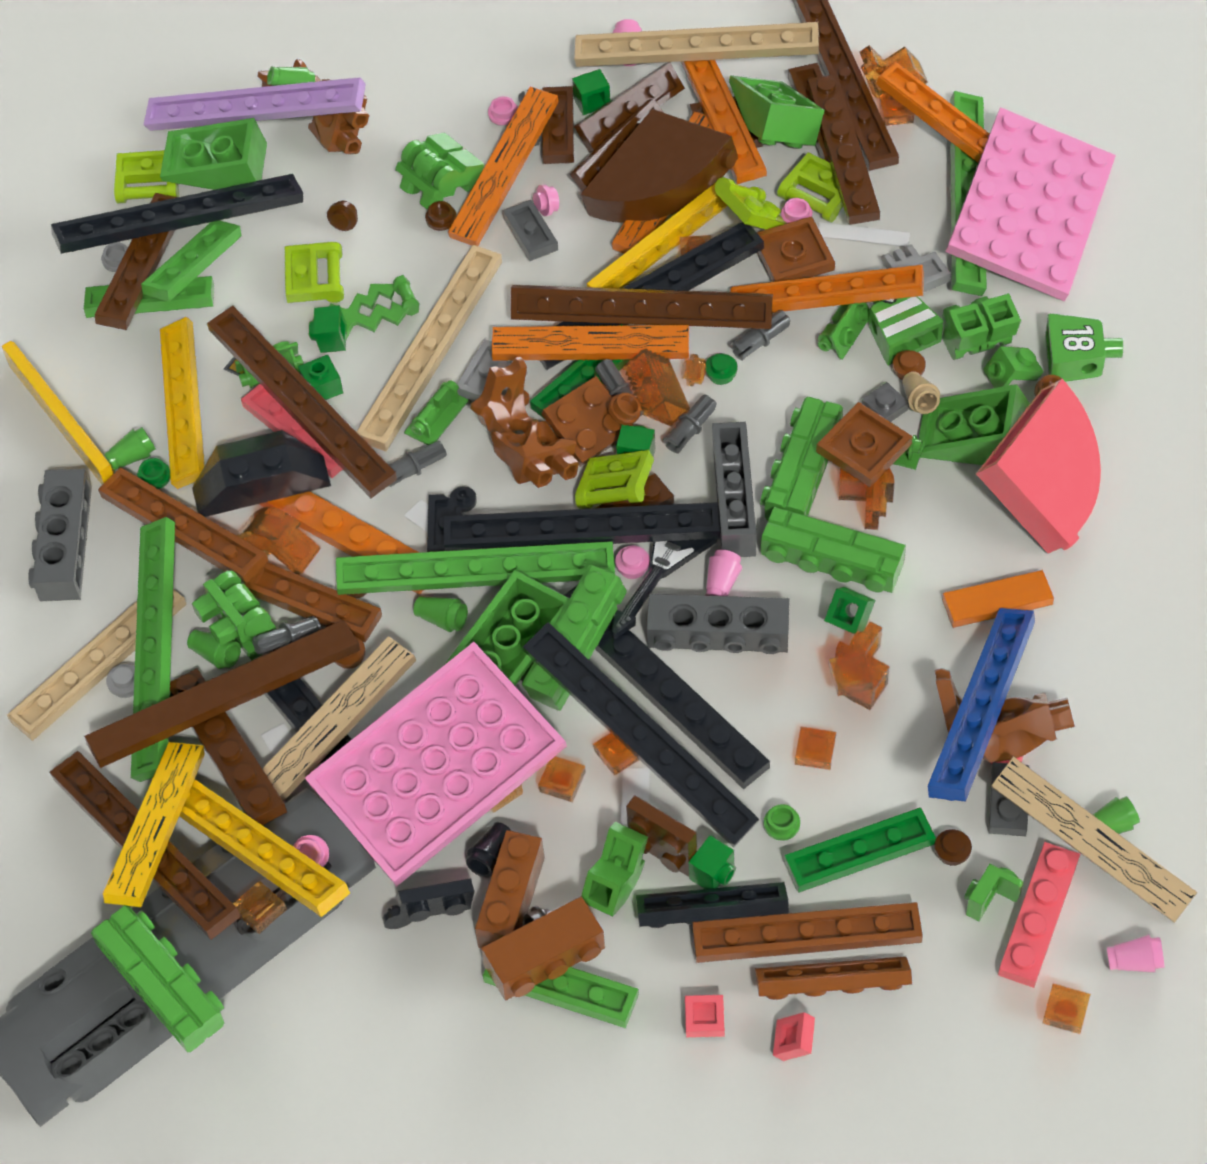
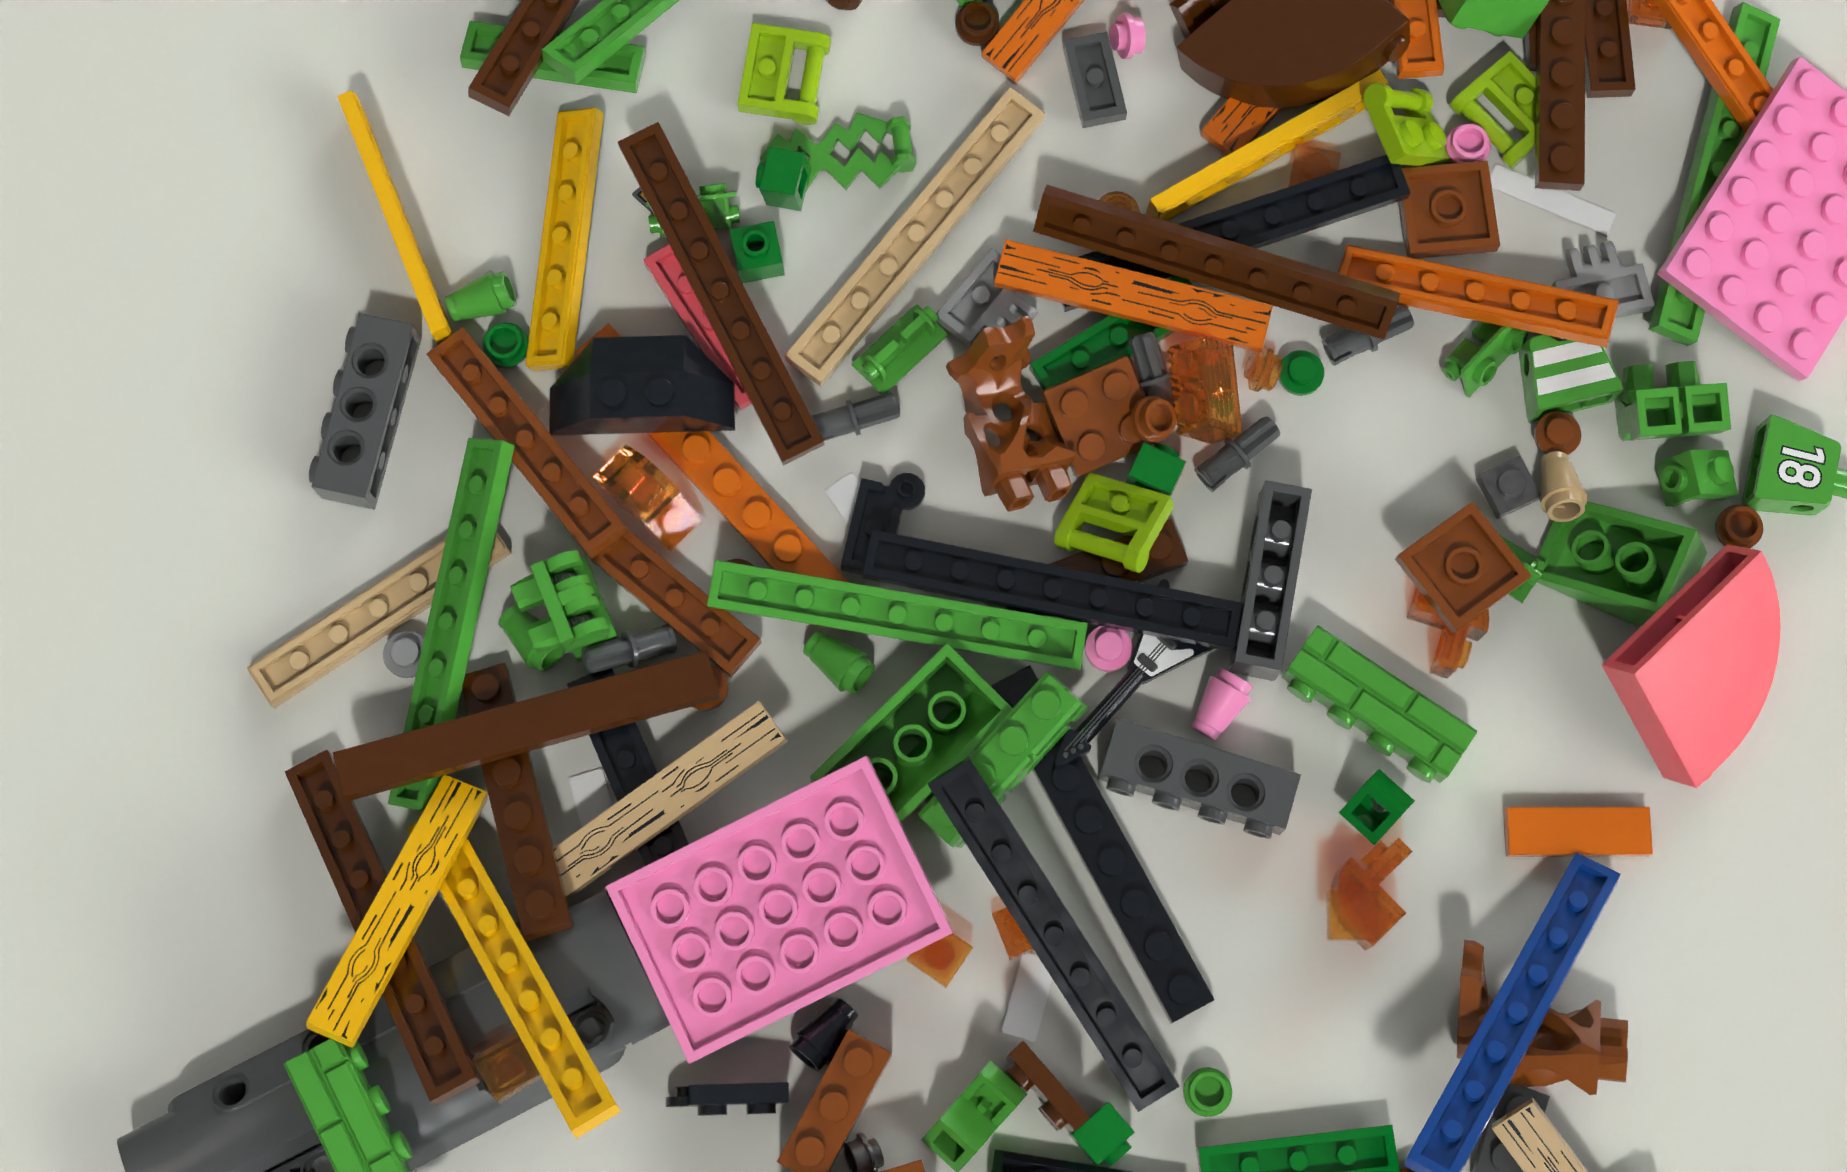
camera: 10 degrees right, 20 degrees up
bright pink plate [293,835,329,867] -> none
bright green brick [760,396,843,521] -> none
clear orange plate [795,727,836,770] -> none

